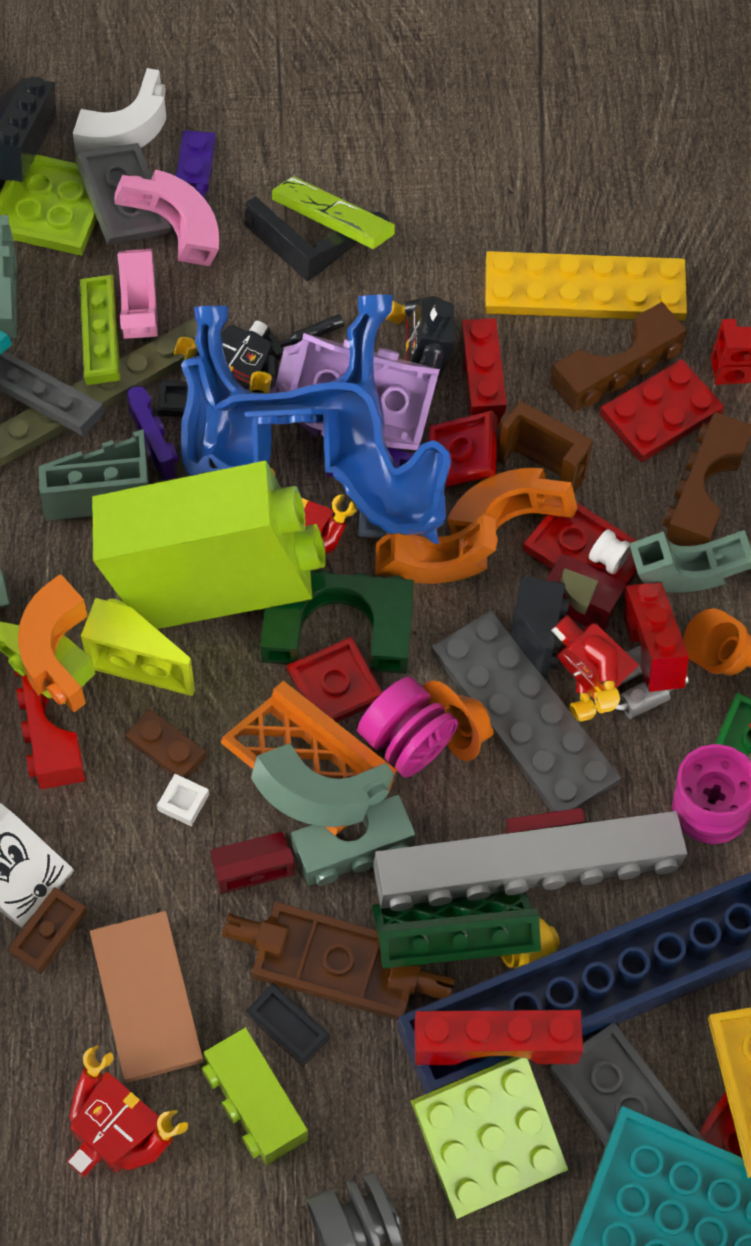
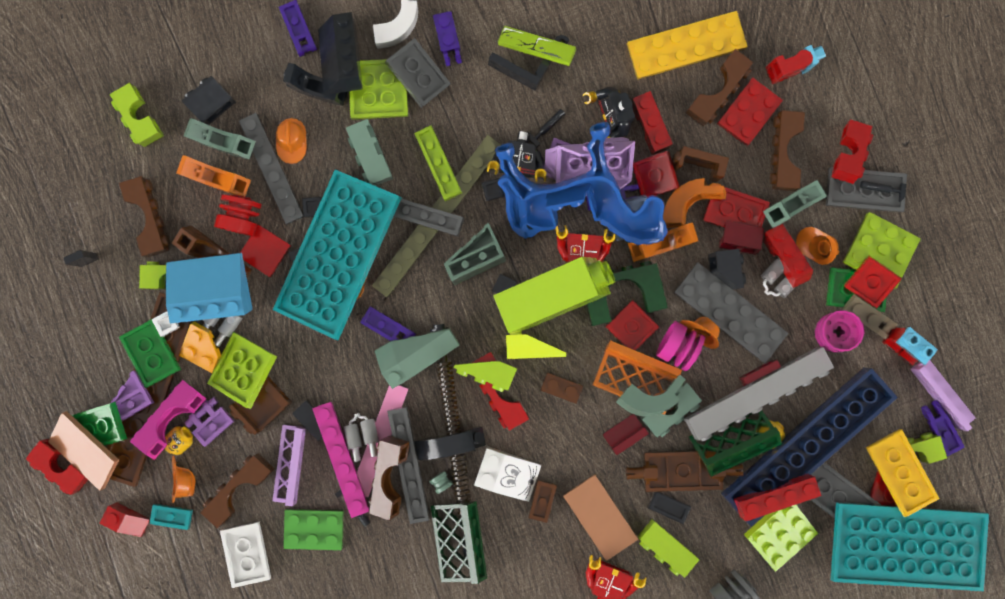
camera: 15 degrees left, 25 degrees up
orange arch [18,574,88,712] -> none
bright pink arch [114,170,219,266] -> none
bright pink arch [118,249,158,339] -> none
dark purple hinge [127,386,178,481] -> none
white plate [157,774,209,826] -> none
red torso [551,615,639,722] -> none
olive tile [560,568,599,615] -> none
white wheel [589,529,631,575] -> none

